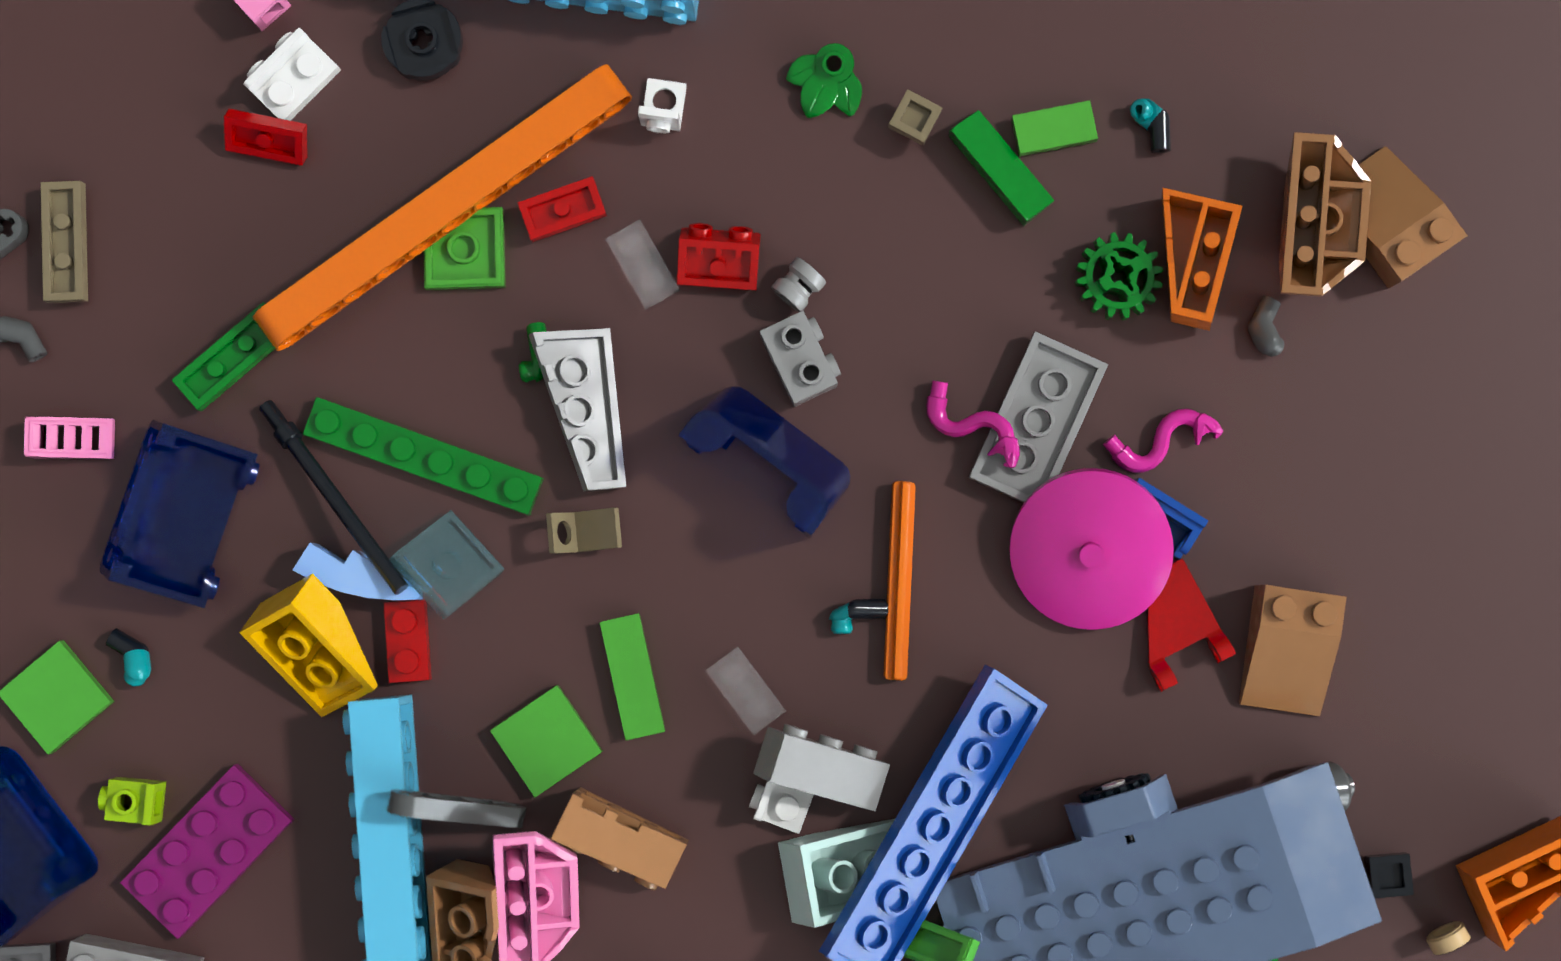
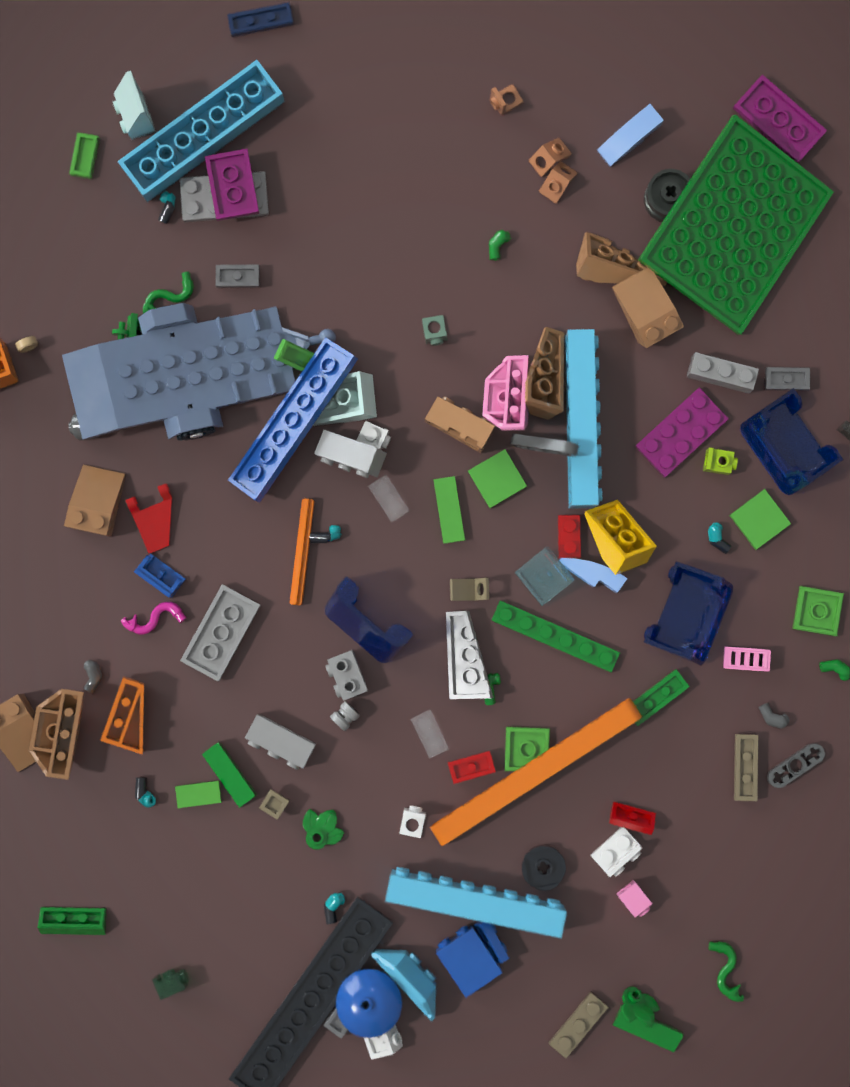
camera: 170 degrees left, 0 degrees up
black bar [259,400,408,595] -> none
red bracket [677,223,761,291] -> none
dark pink animal [926,380,1020,468] -> none
dark pink dish [1010,468,1174,630] -> none
green gear [1074,232,1163,321] -> none
black plate [1365,852,1414,898] -> none
none -> light grey brick [245,714,316,770]

